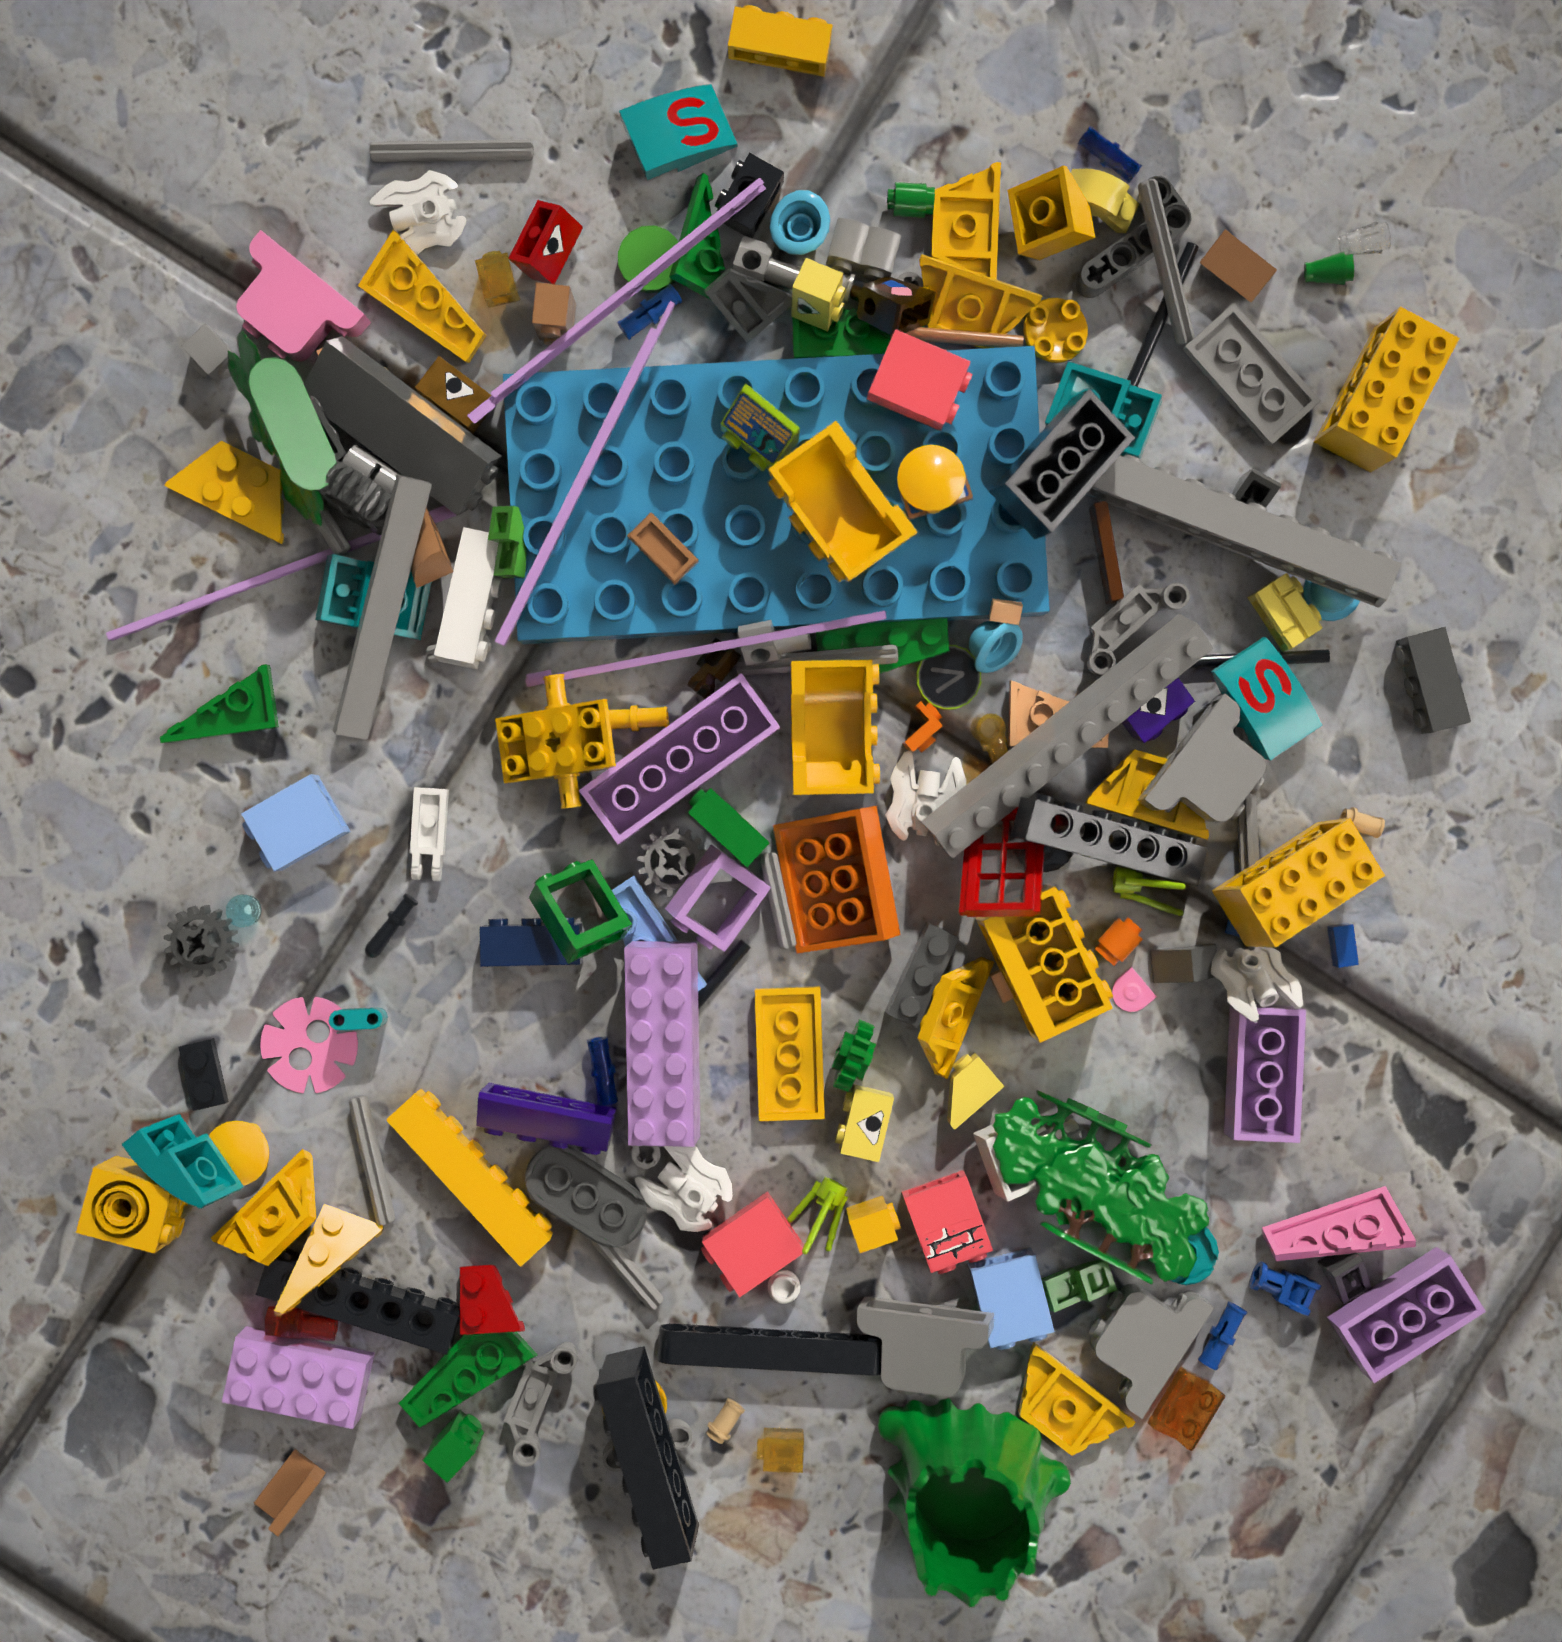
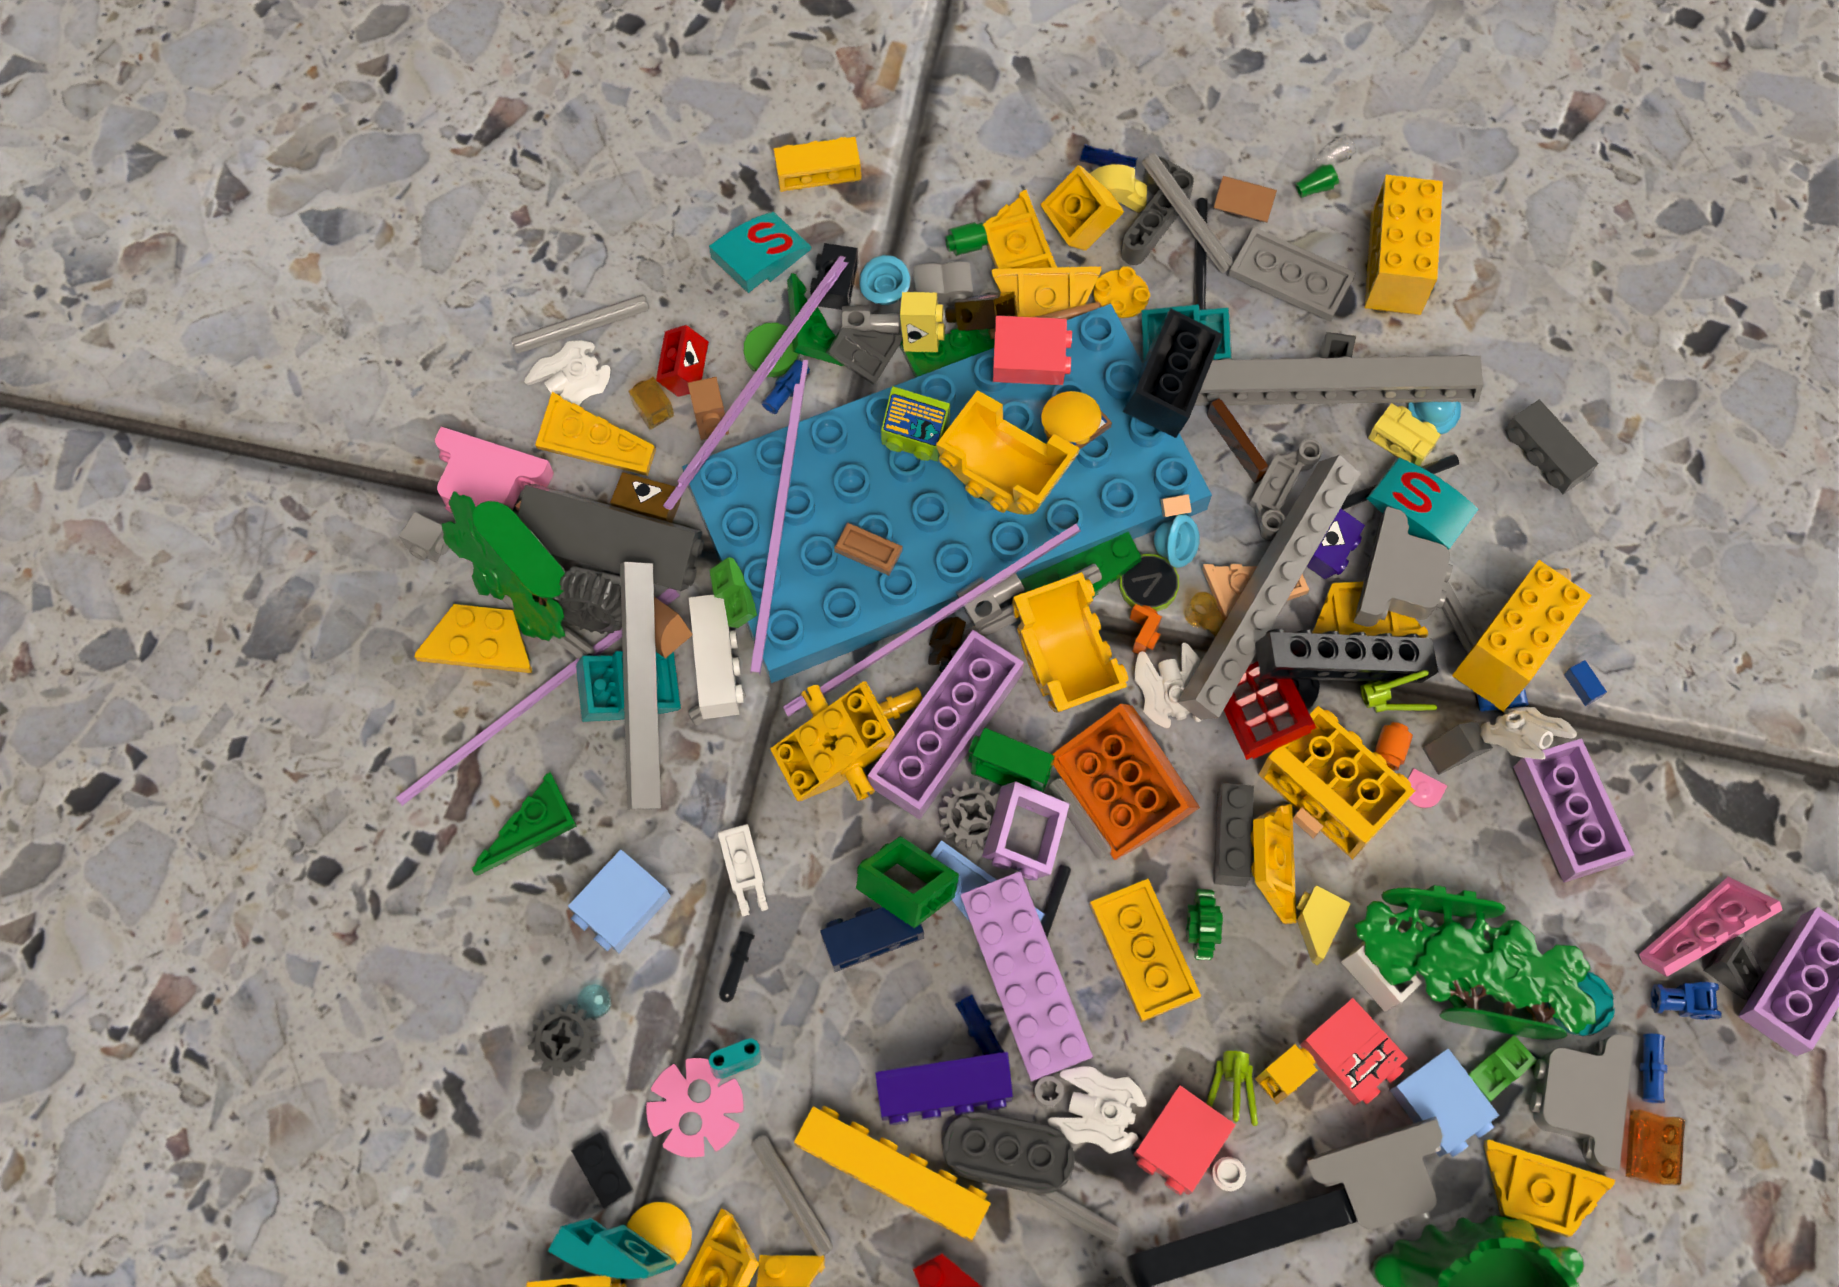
camera: 20 degrees left, 20 degrees down
light yellow brick [835,1084,894,1162] -> none

